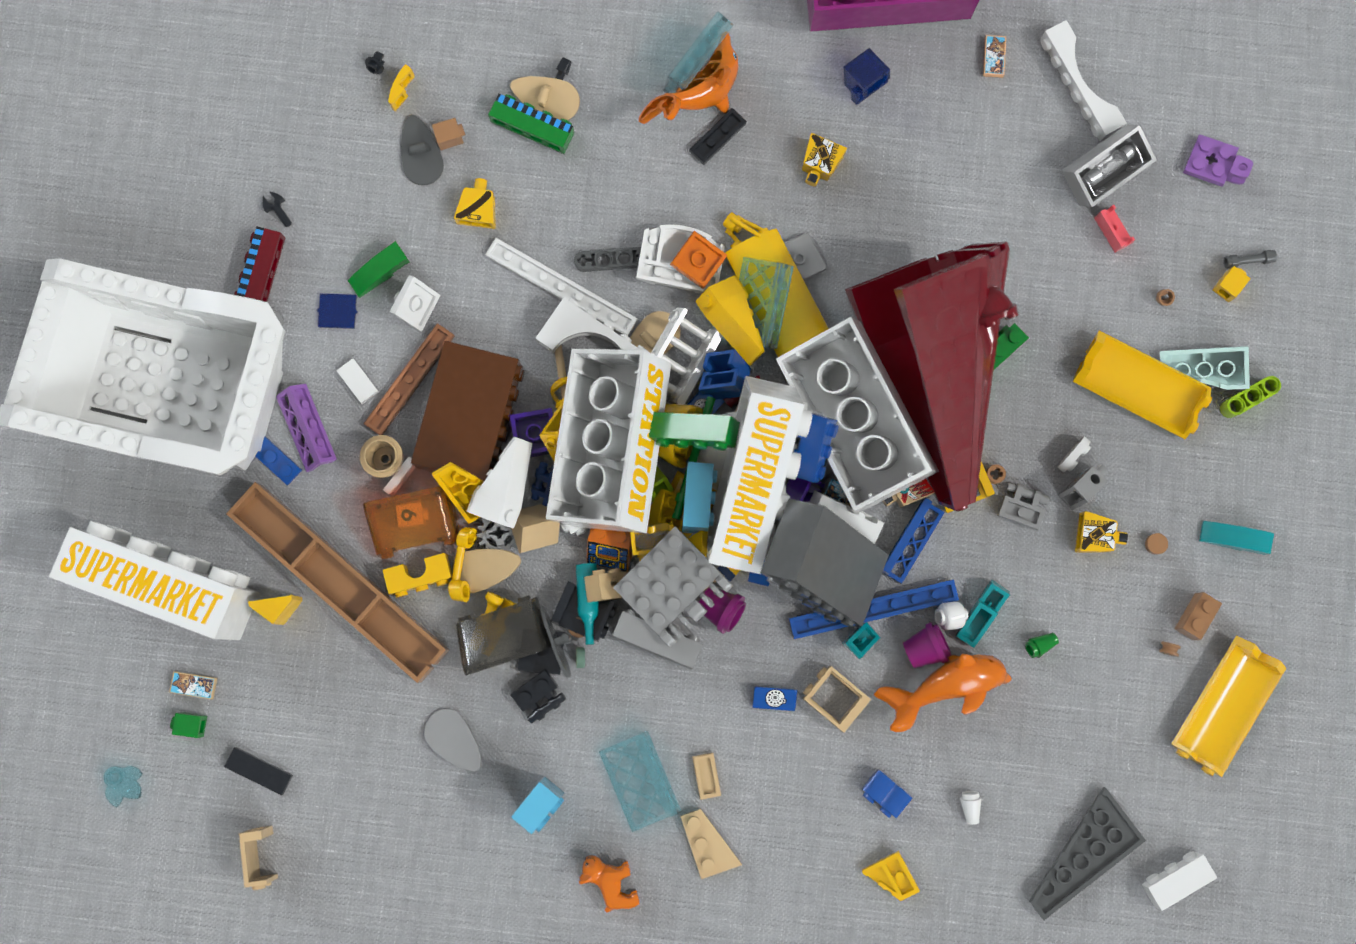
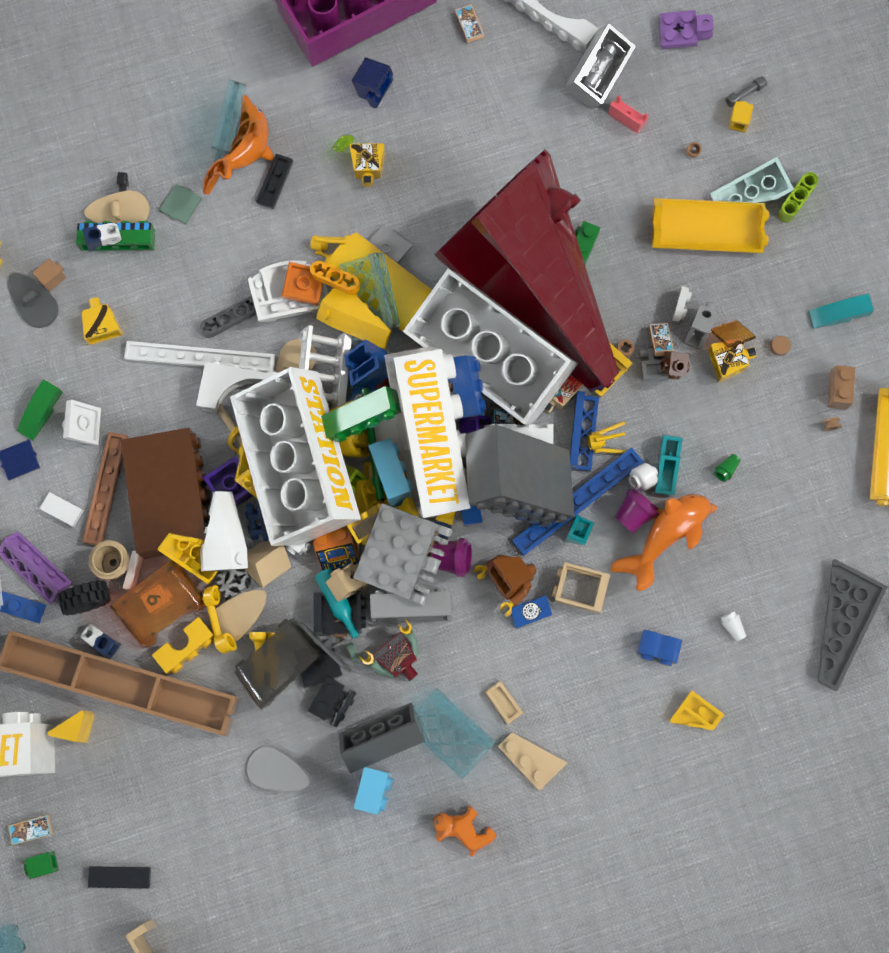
camera: 20 degrees left, 5 degrees down
none -> black tyre [57,580,111,616]
none -> dark blue leg [80,623,122,659]
none -> leg [82,223,121,251]
none -> sand green piece [160,184,202,225]
none -> light orange beam [310,261,360,295]
none -> clear neon green tile [332,135,355,152]
none -> dark grey brick [339,702,425,773]
none -> torso [359,620,419,682]
none -> dark orange torso [474,555,536,617]
none -> yellow plant [587,421,626,454]
none -> tile [649,323,674,356]
none -> brick [660,351,690,380]
none -> clear orange piece [711,320,756,348]

